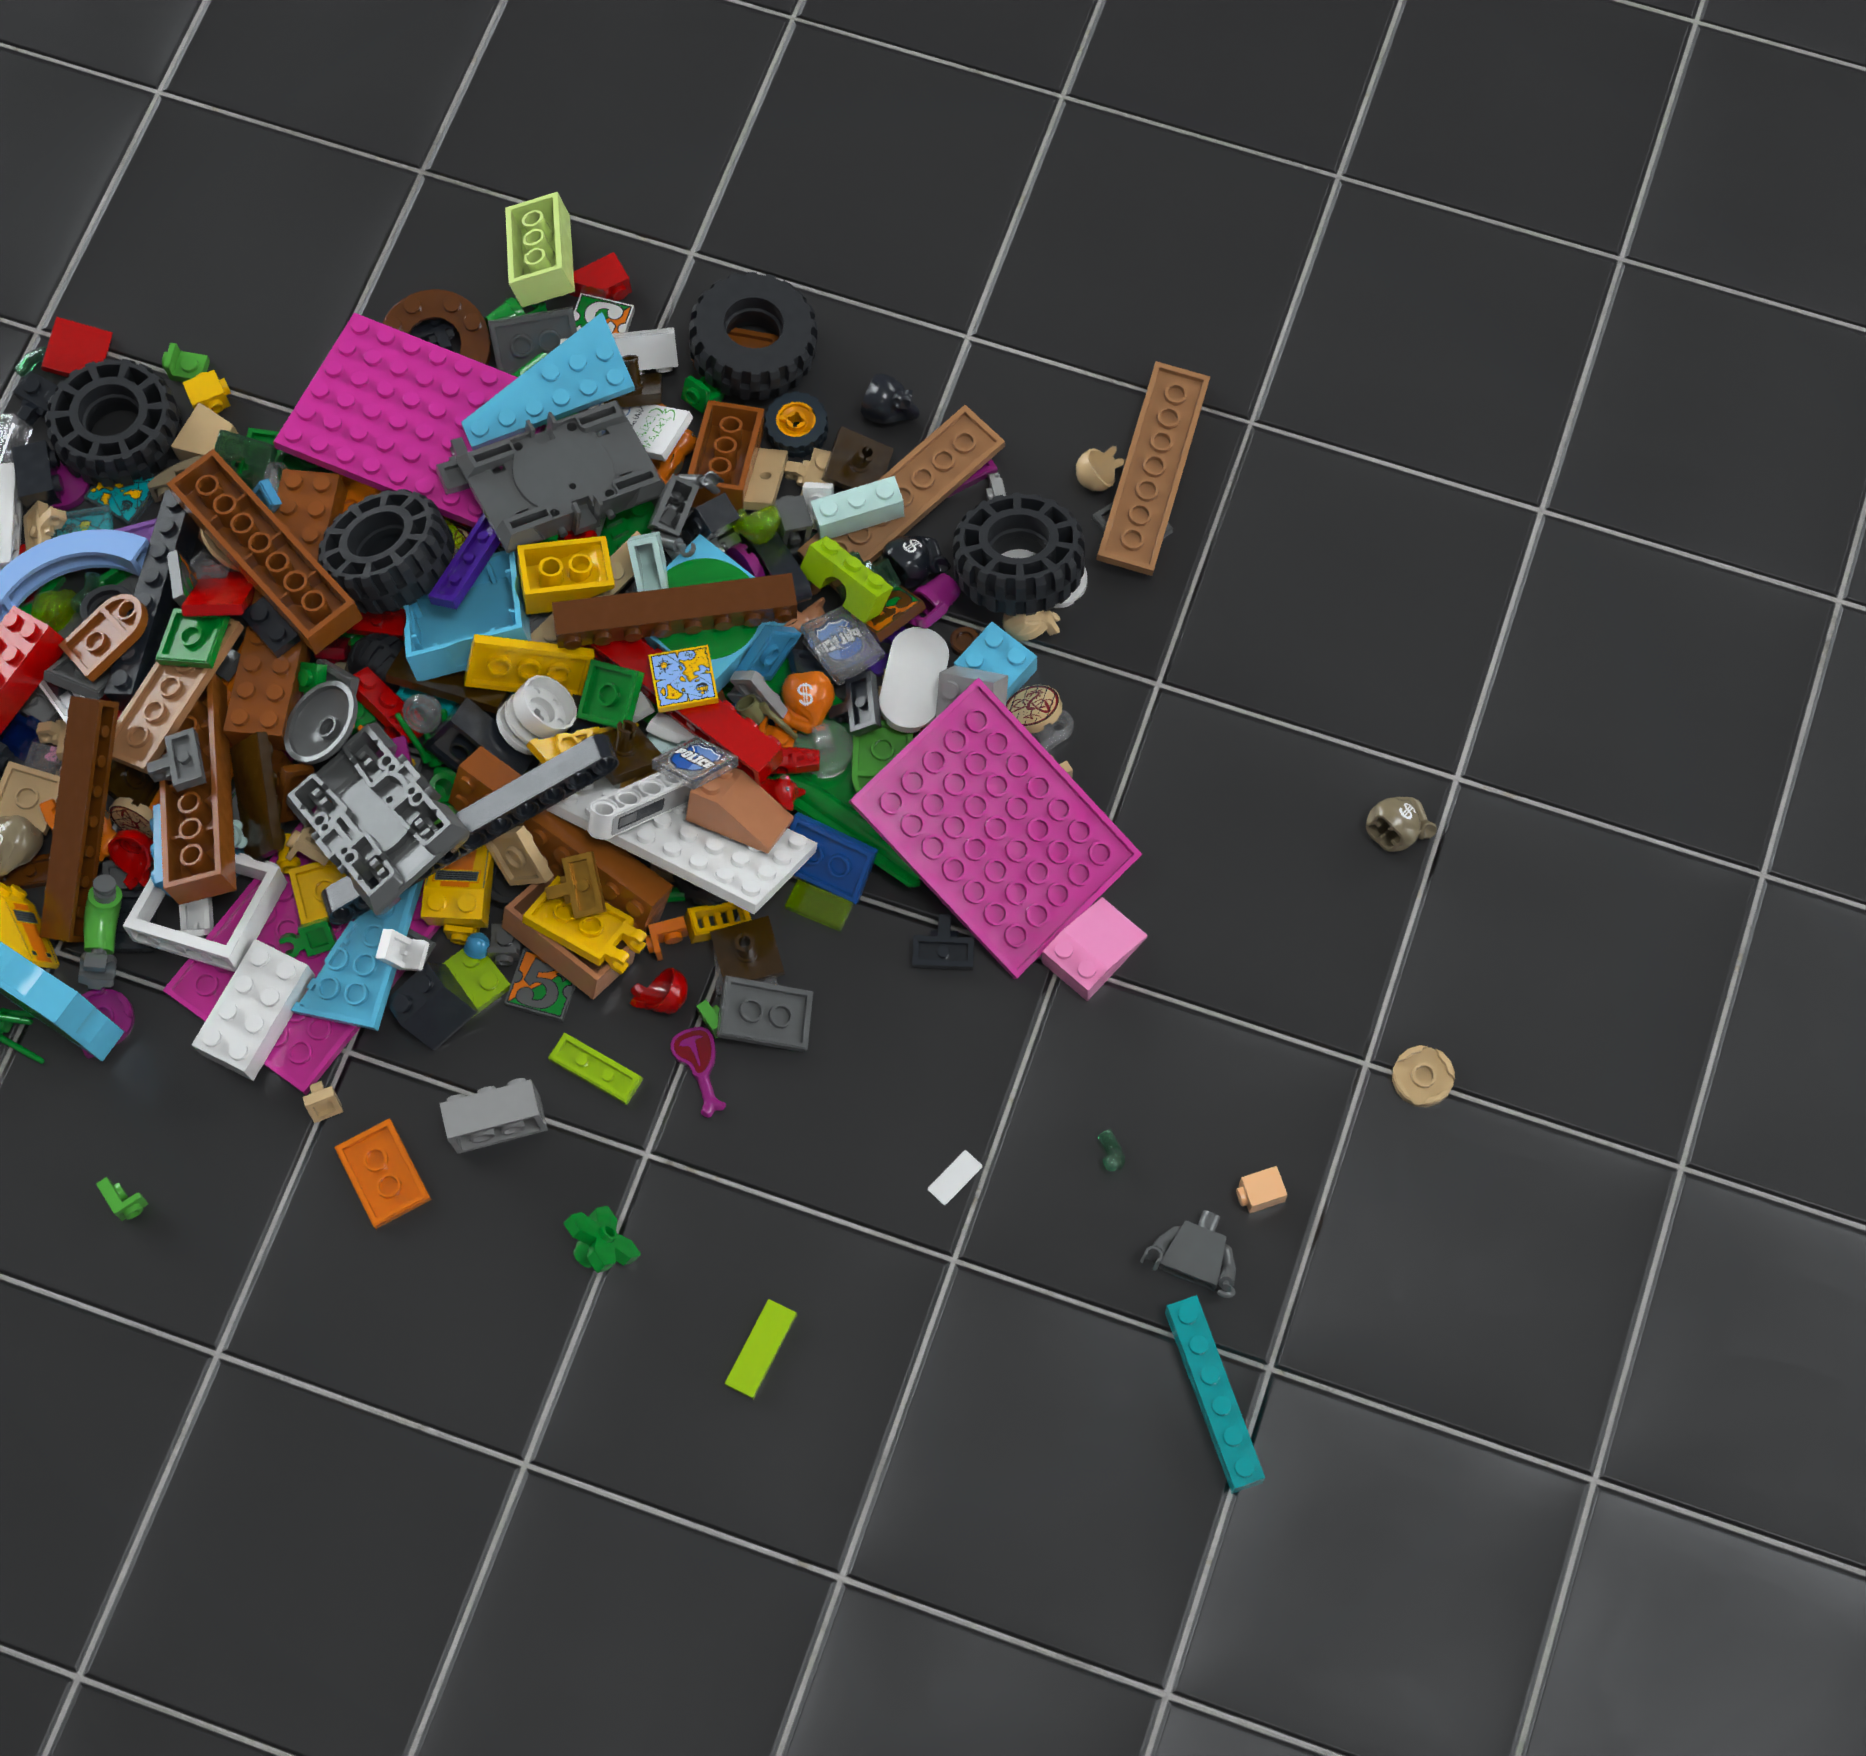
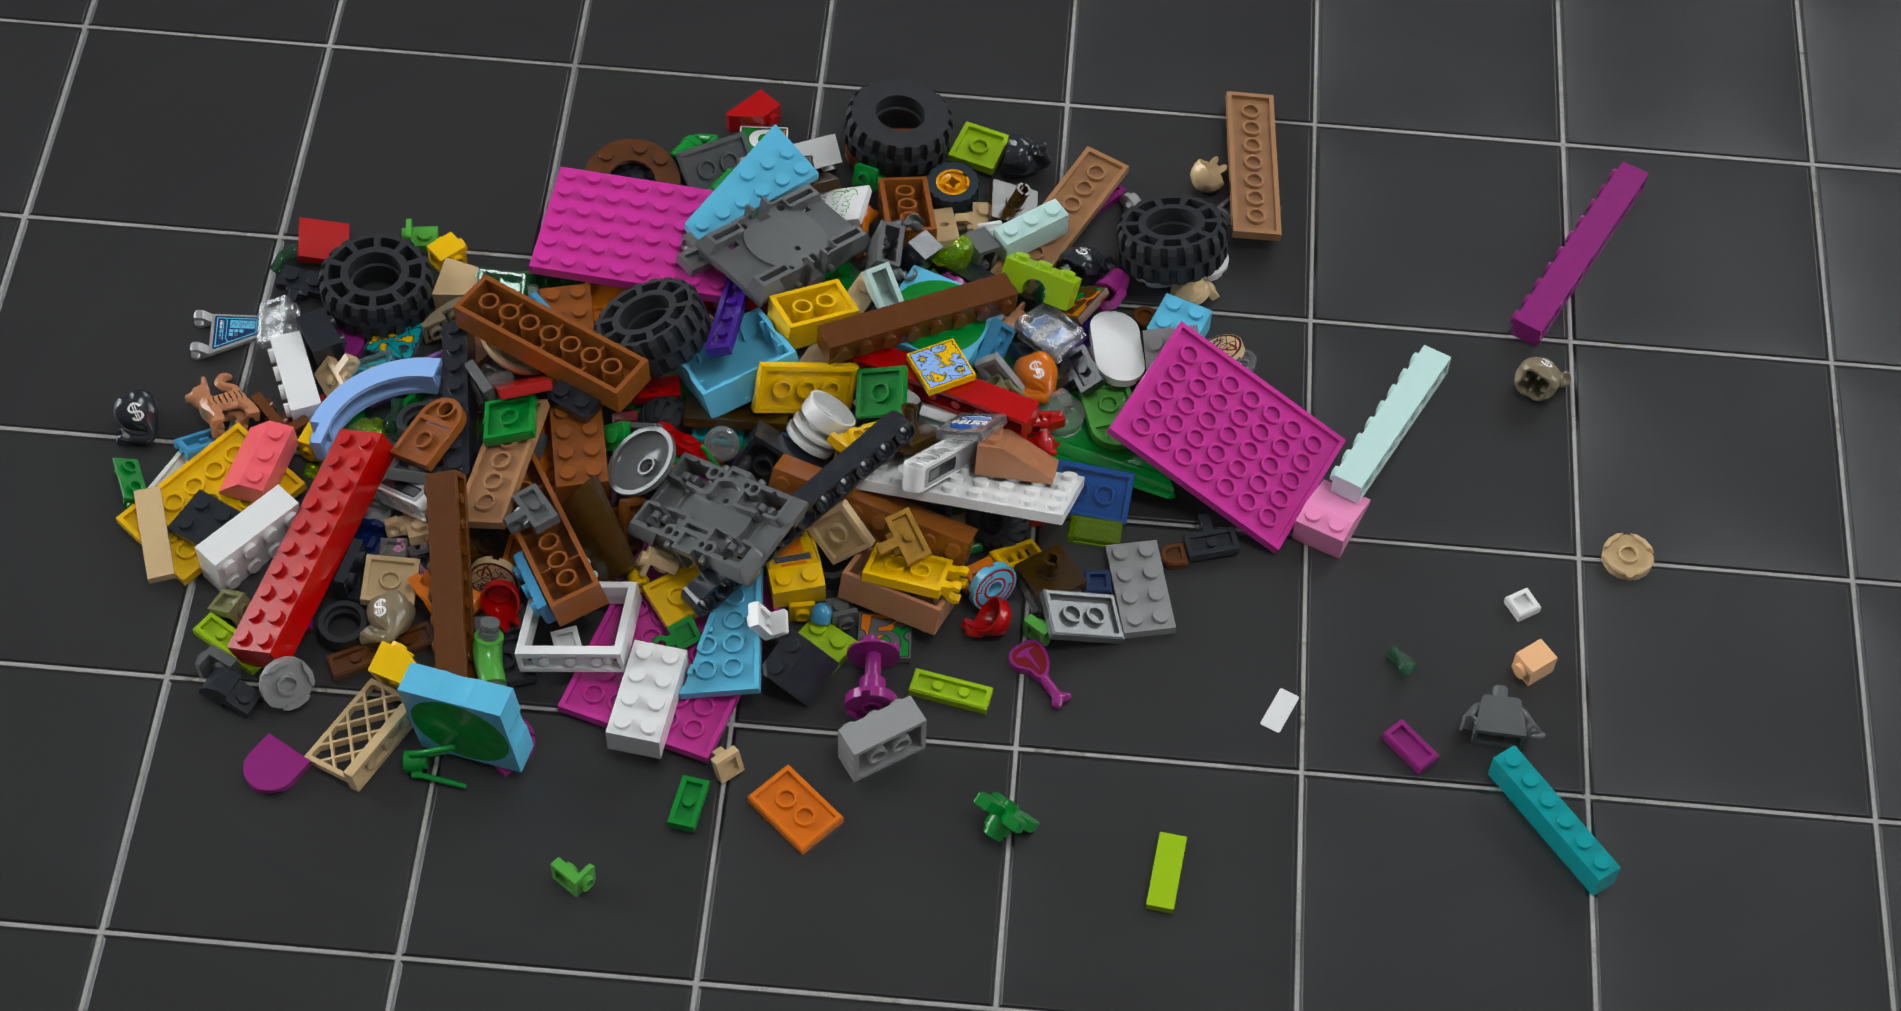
camera: 20 degrees left, 15 degrees down
yellowish green brick [505,192,575,307] -> none
none -> green plate [667,775,710,833]
none -> magenta piece [844,635,900,720]
none -> lime plate [948,121,1010,175]
none -> medium azure tile [969,562,1017,609]
none -> dark blue tile [1084,570,1112,595]
none -> light grey plate [1105,540,1176,639]
none -> reddish brown tile [1160,542,1189,570]
none -> light aqua brick [1330,345,1451,504]
none -> magenta tile [1381,719,1440,775]
none -> white tile [1504,588,1541,622]
none -> magenta brick [1510,161,1649,347]

